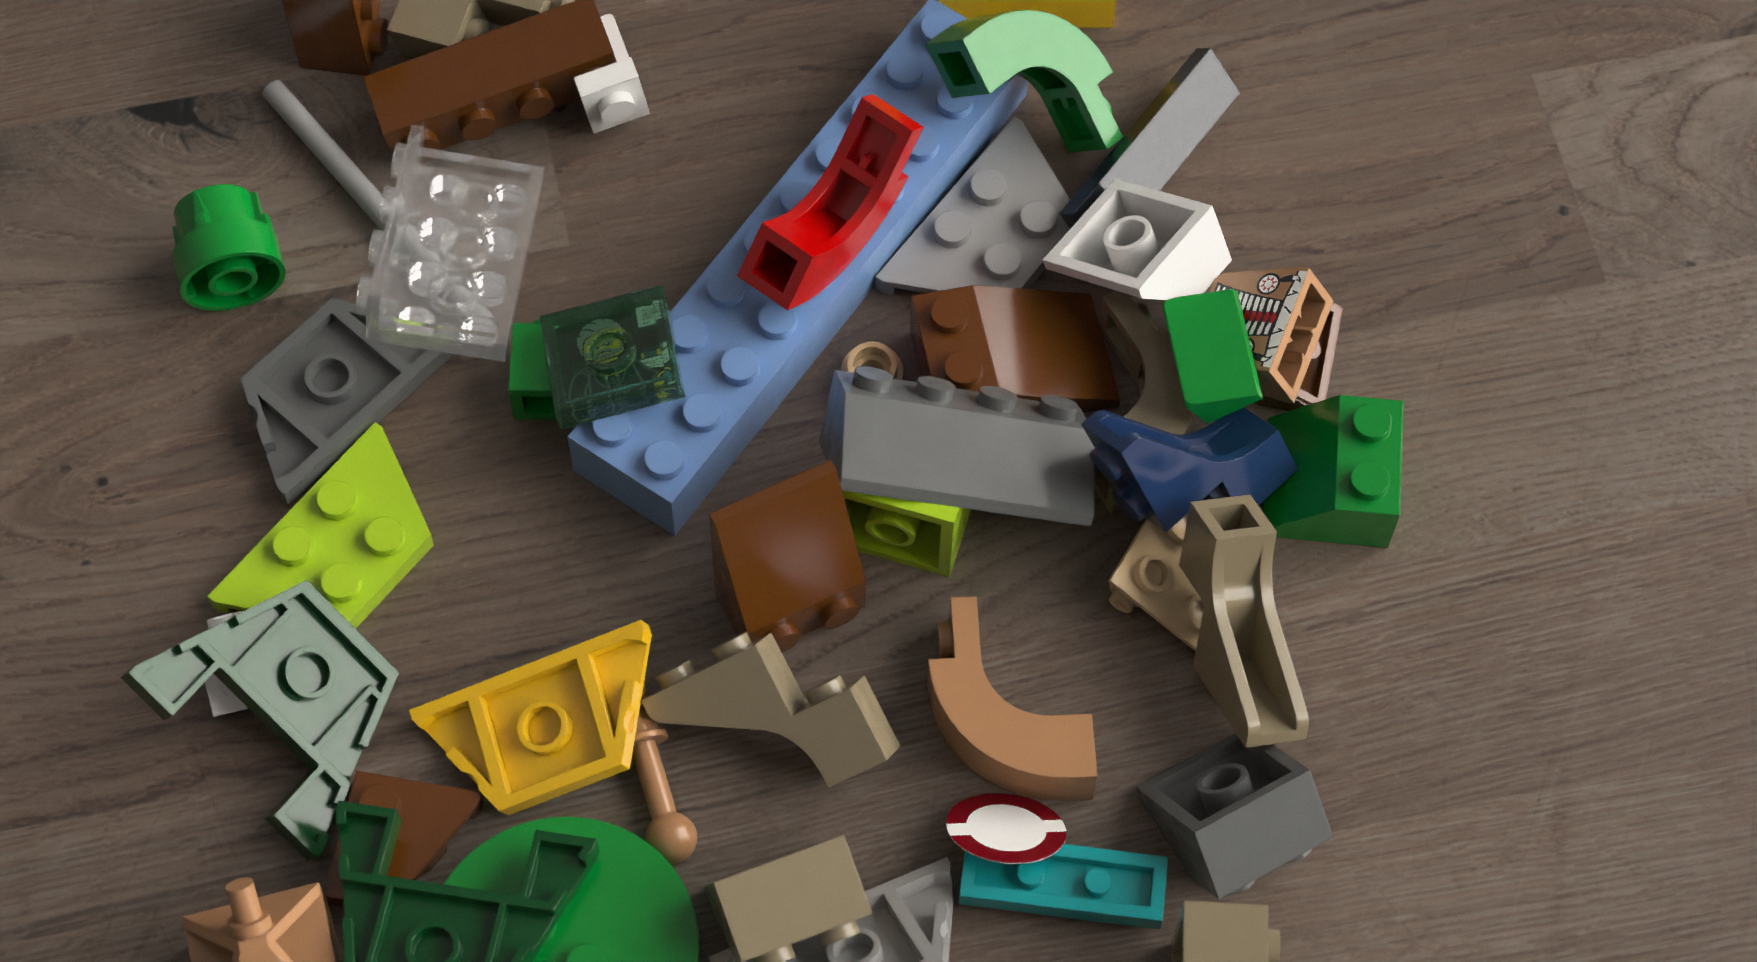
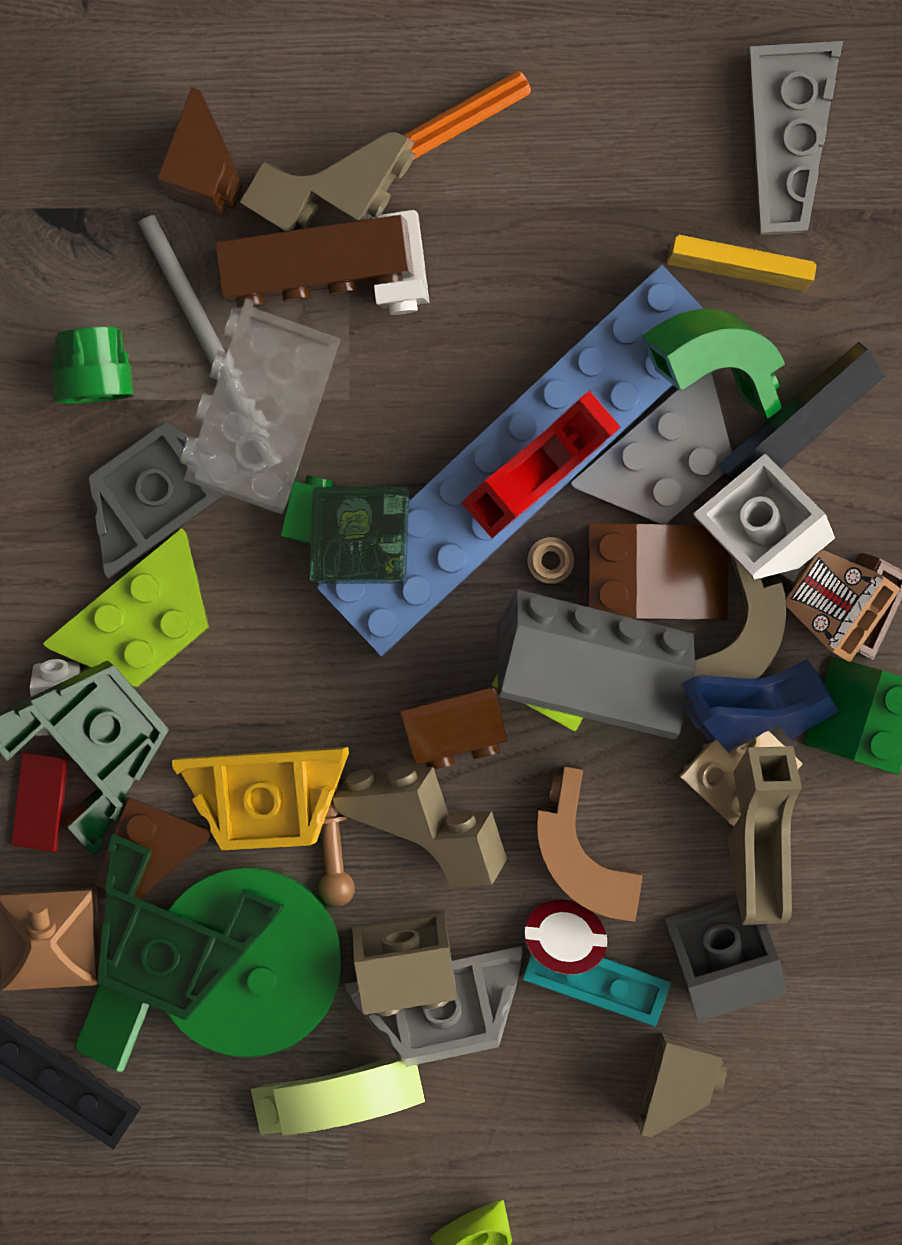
camera: 15 degrees right, 25 degrees up
green slope [1162,289,1263,424] -> none
none -> red slope [12,752,70,852]

